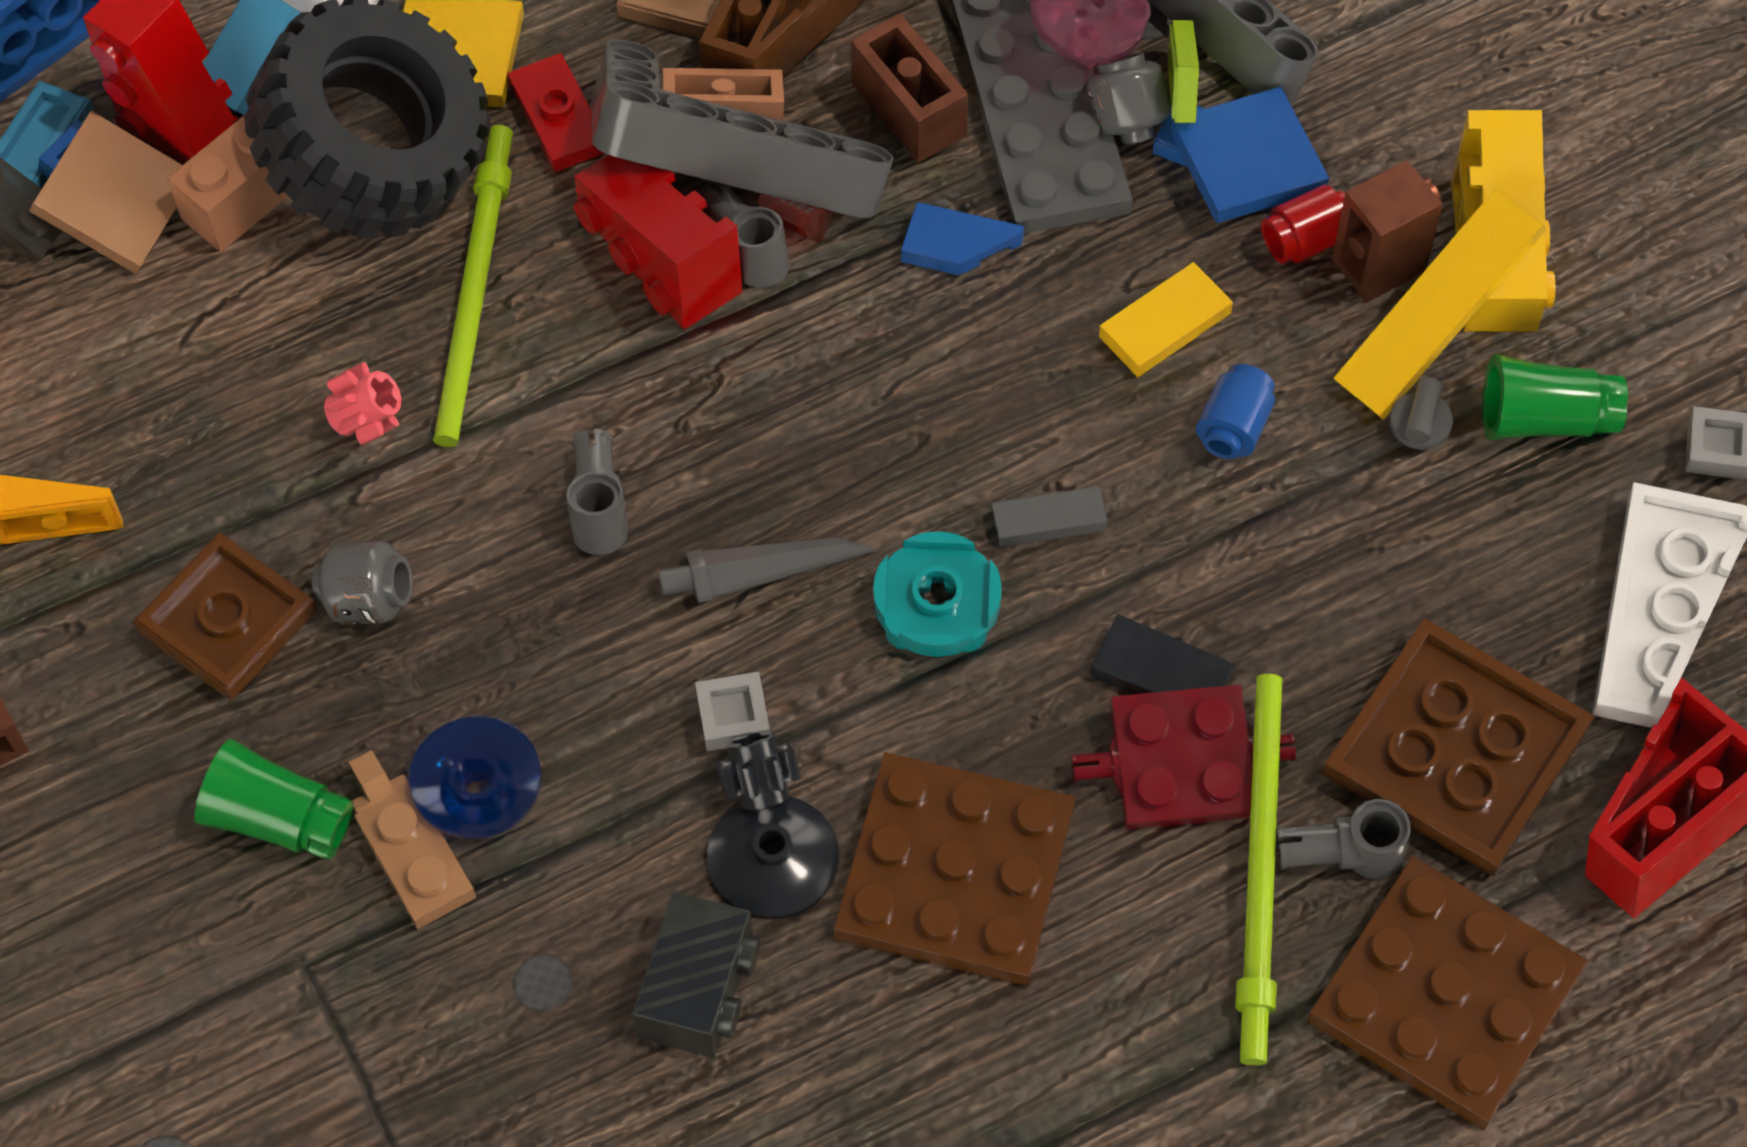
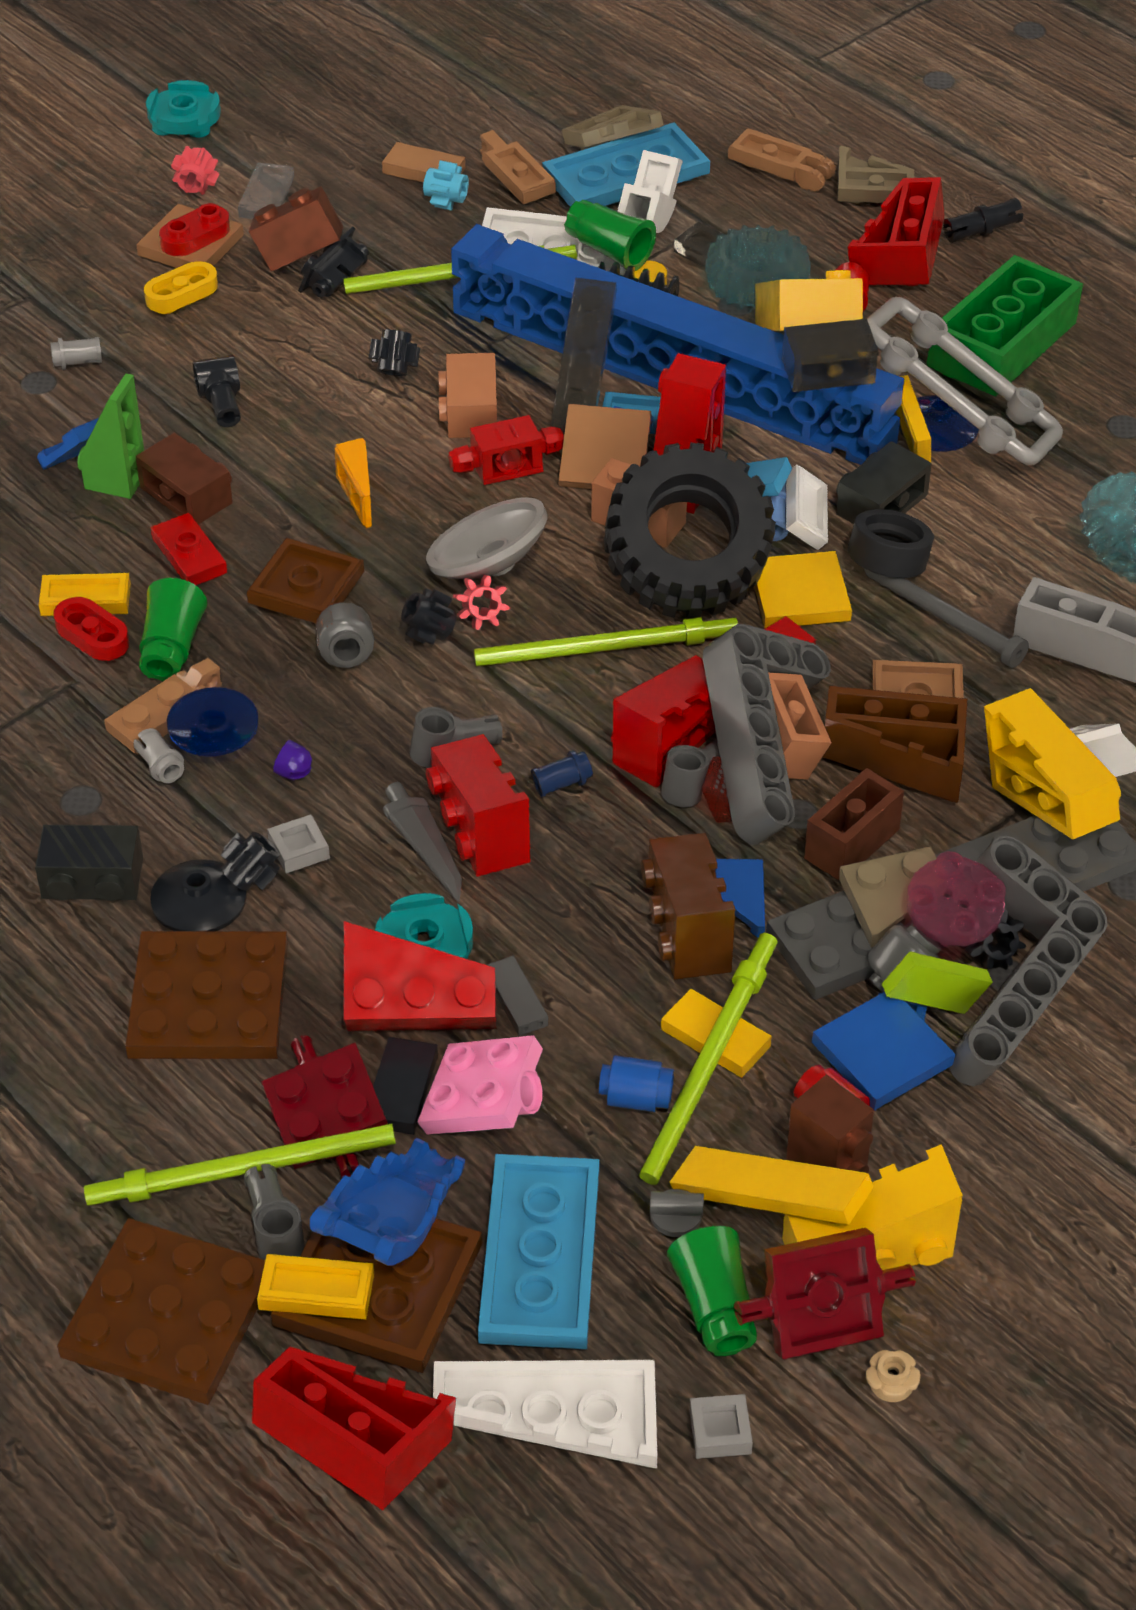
camera: 75 degrees right, 15 degrees down
none -> yellow tile [39,573,131,616]
none -> red plate [53,597,129,661]
none -> light grey pin [133,728,184,783]
none -> red plate [150,512,228,585]
none -> yellow tile [257,1254,374,1320]
none -> dark purple hinge [273,740,312,780]
none -> blue animal [310,1138,466,1266]
none -> red wedge [344,921,497,1031]
none -> black gear [401,588,457,645]
none -> bright pink plate [417,1035,543,1135]
none -> light grey dish [426,497,548,579]
none -> red wedge [426,734,530,877]
none -> red piece [448,415,564,485]
none -> dark azure plate [478,1154,600,1349]
none -> dark blue pin [531,750,593,797]
none -> lime bar [639,933,778,1185]
none -> reddish brown wedge [641,833,735,980]
none -> dark red plate [734,1227,916,1359]
none -> dark tan wing [839,846,948,947]
none -> tan plate [866,1350,921,1402]

